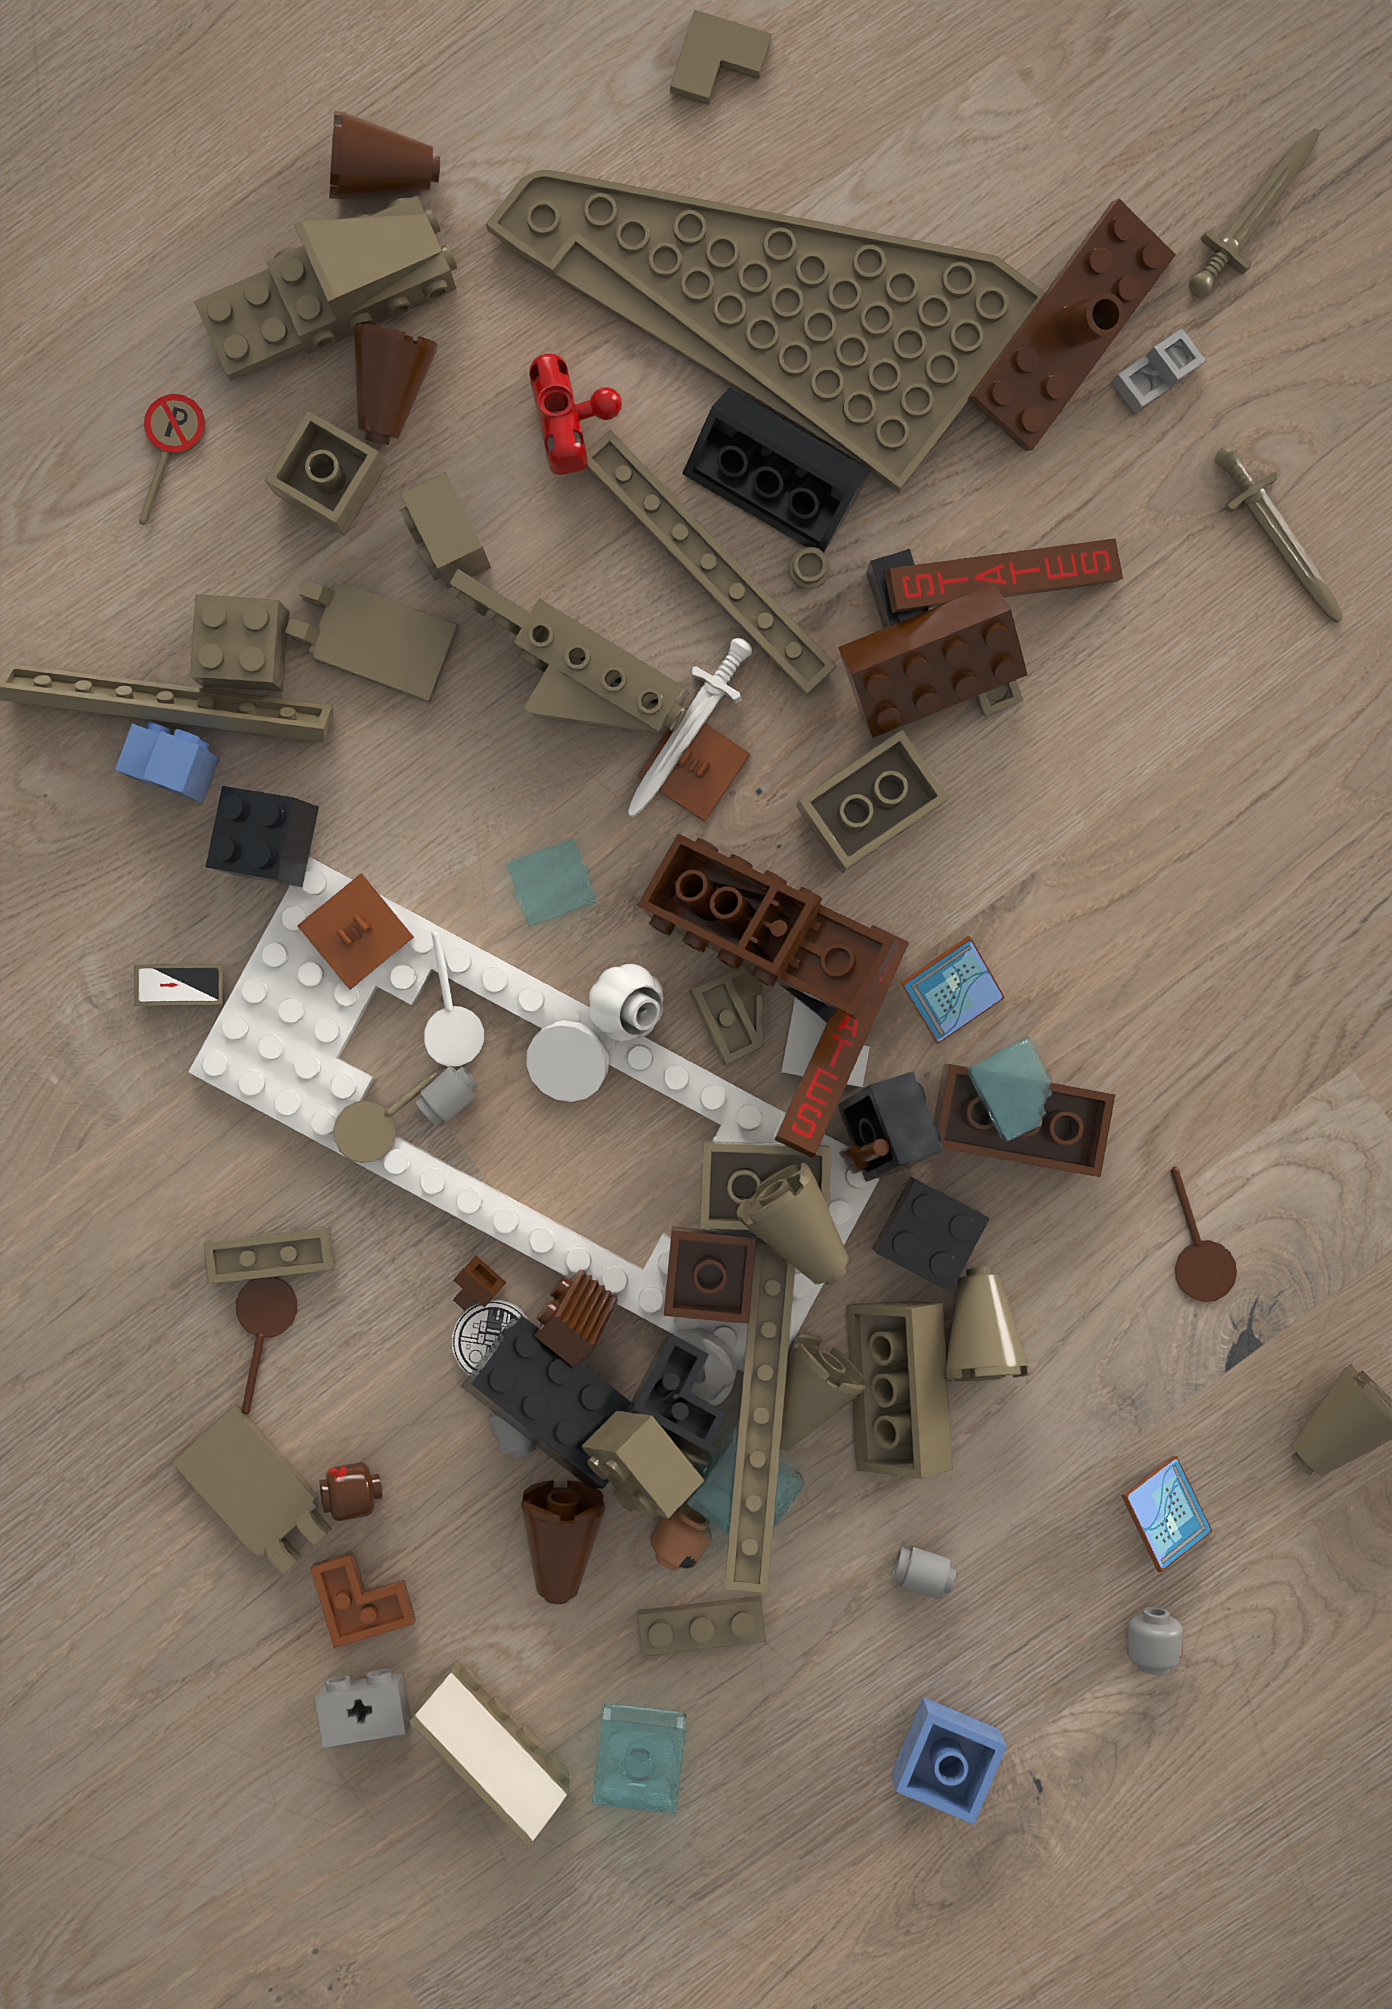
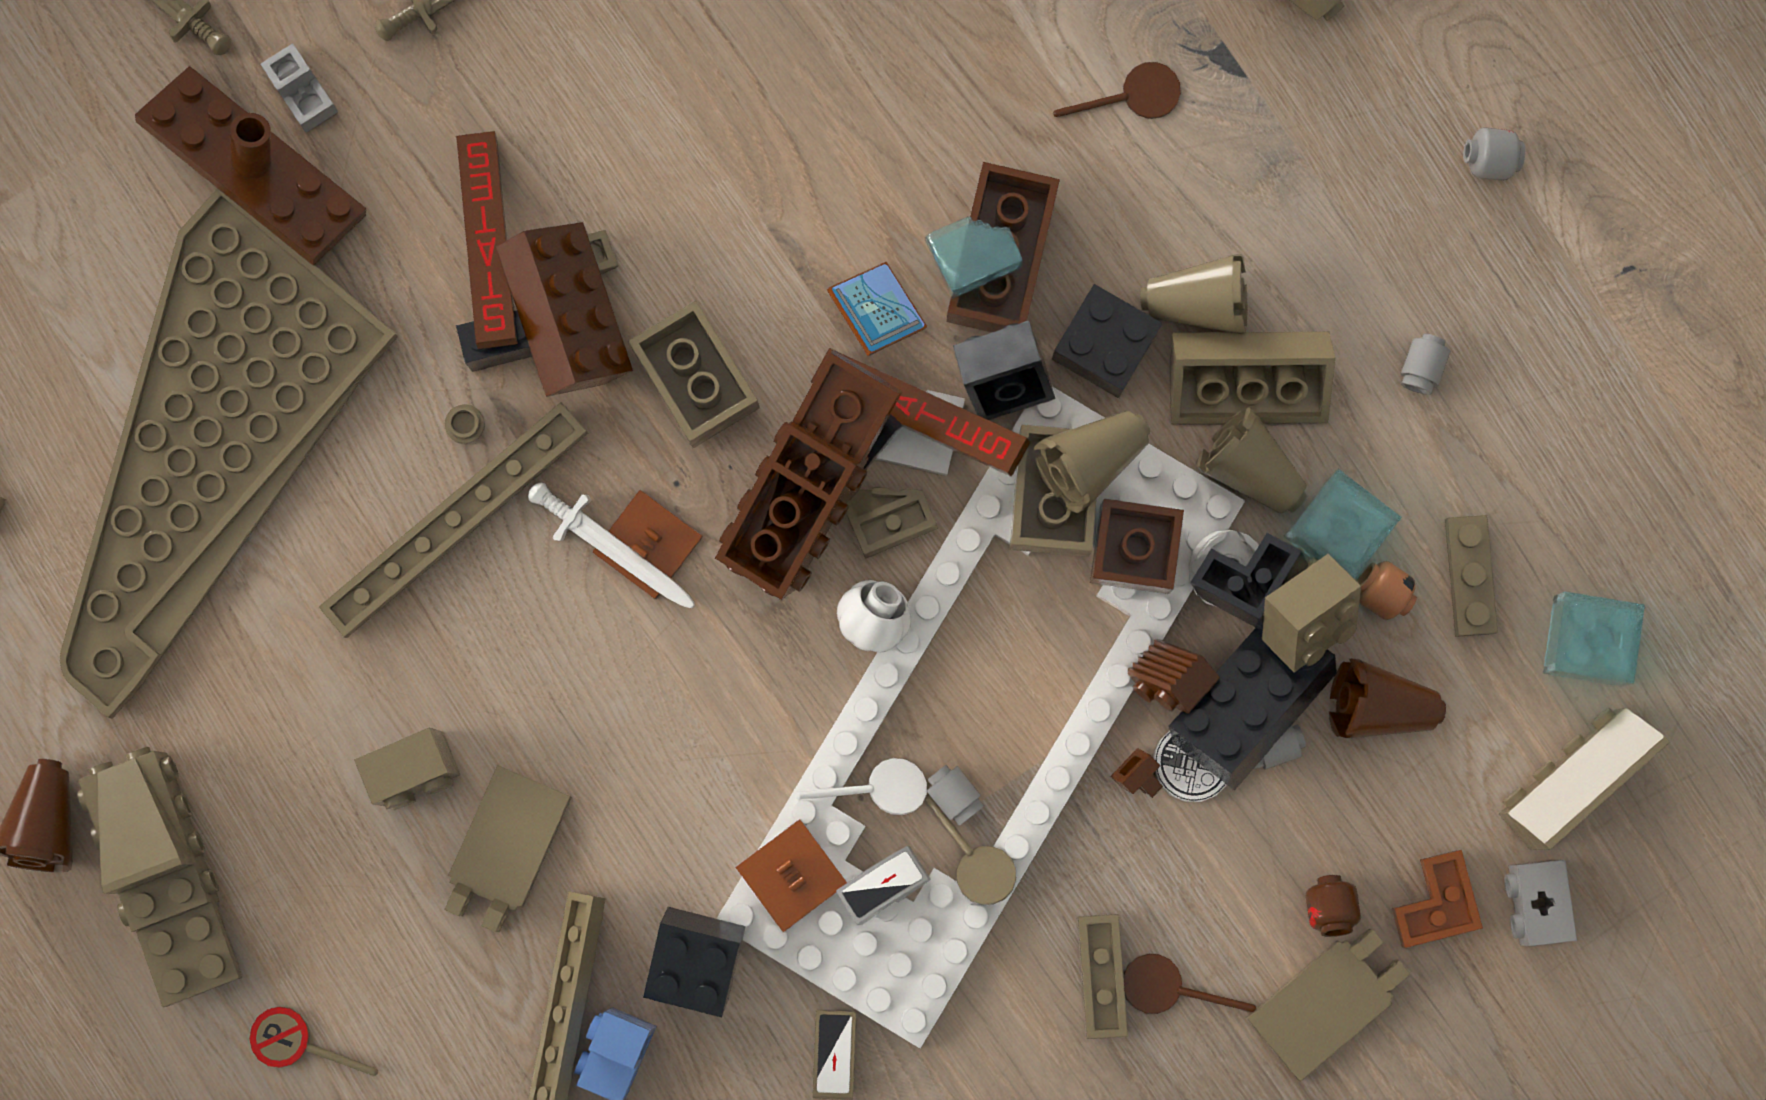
camera: 85 degrees left, 5 degrees down
dark tan brick [190,594,289,691] -> none
dark tan brick [265,410,387,536] -> none
reddish brown cone [354,323,438,445] -> none
dark tan wedge [449,569,689,736] -> none
clear light blue piece [506,839,596,926] -> none
white tile [526,1020,609,1102] -> none
red piece [529,353,622,475] -> none
black slope [682,388,871,553] -> none
dark tan plate [724,1243,795,1594] -> none
reddish brown piece [839,1139,889,1174] -> none
medium blue brick [891,1697,1007,1825] -> none
piece [1121,1456,1212,1572] -> none
none -> slope [836,846,931,925]

